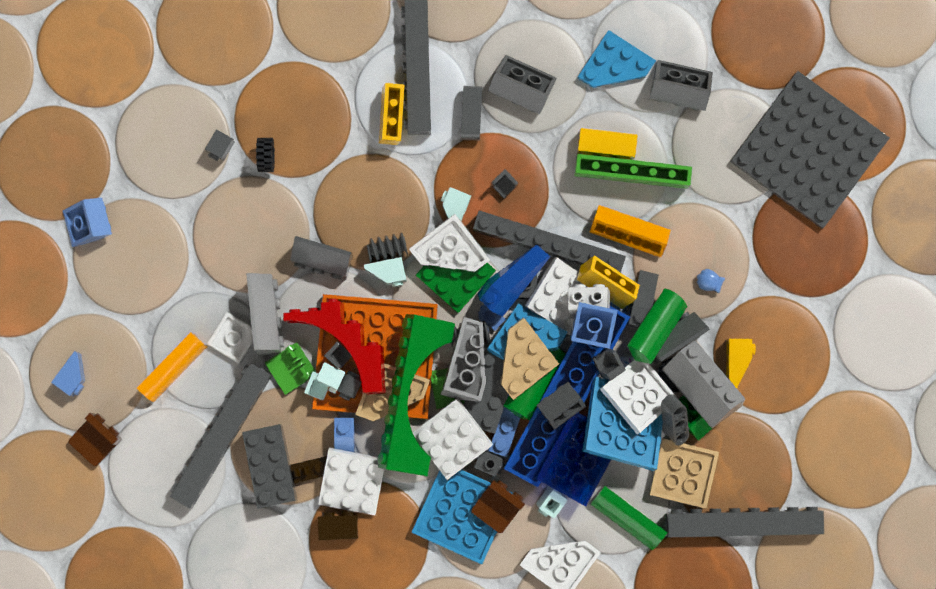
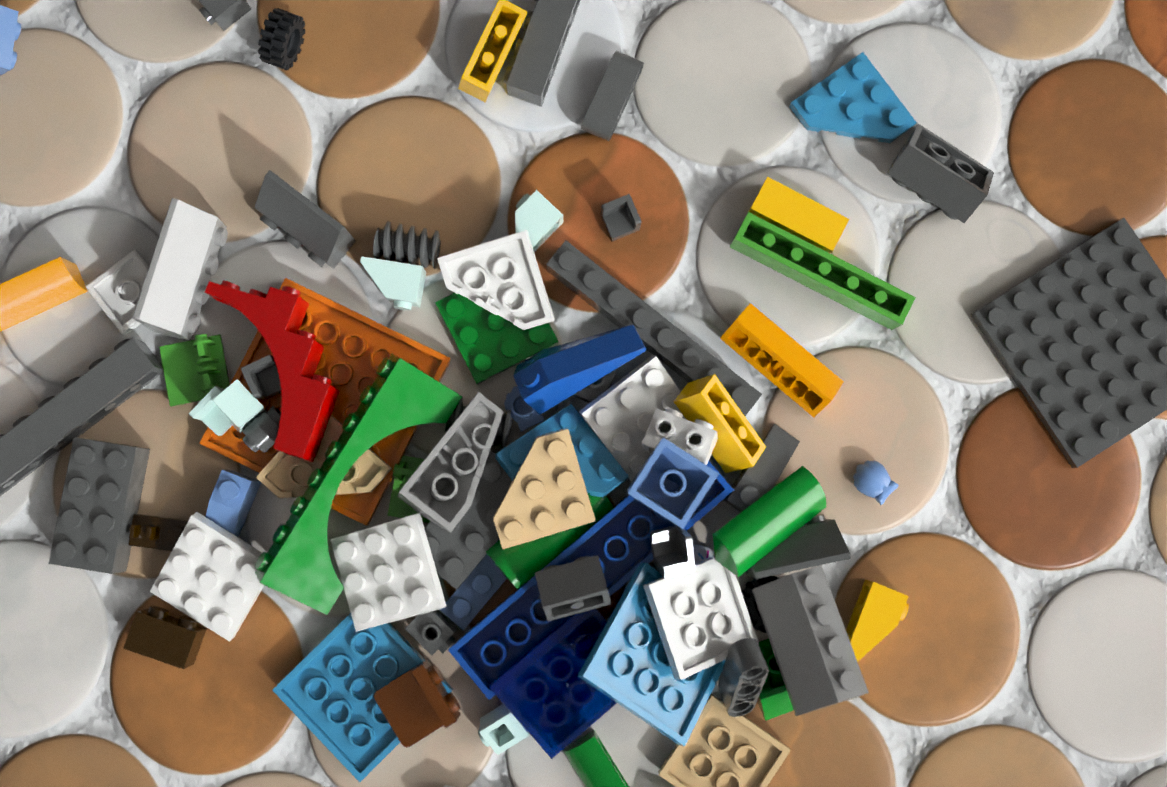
camera: 20 degrees right, 0 degrees up
dark grey slope [488,55,557,114] -> none

